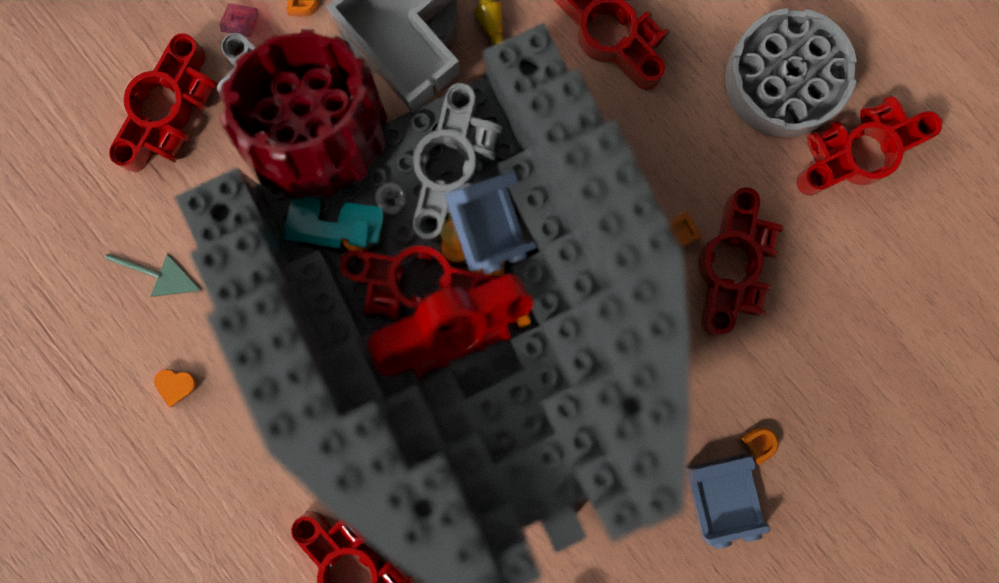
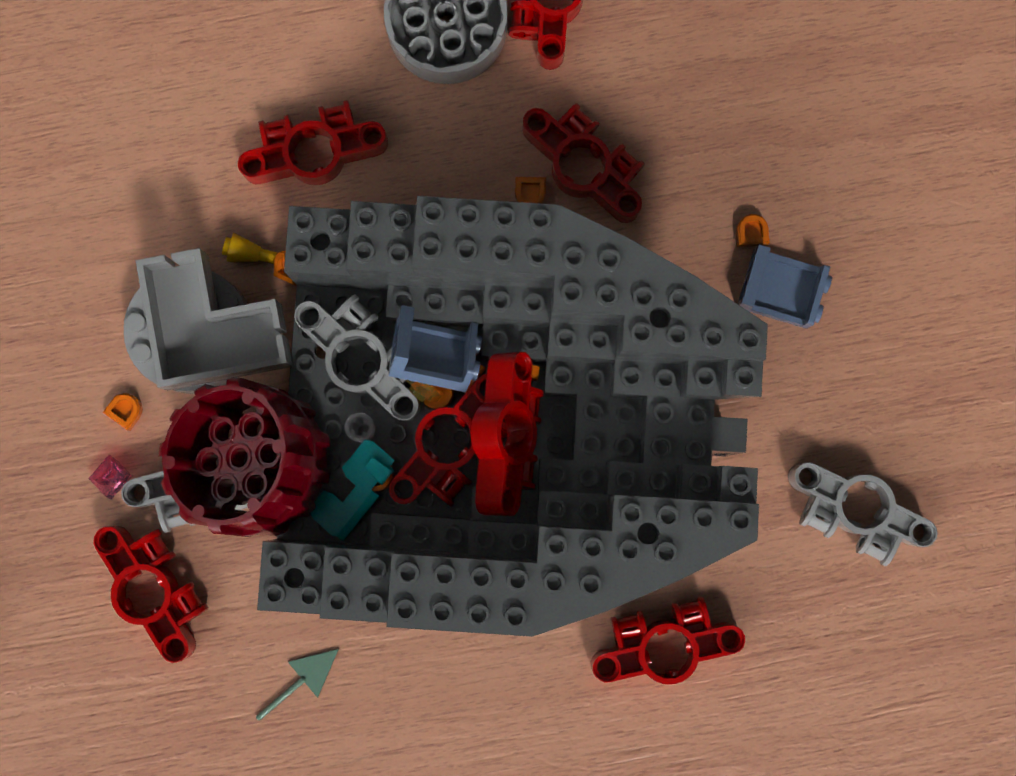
camera: 60 degrees left, 0 degrees up
orange tile [154,369,197,407] -> none

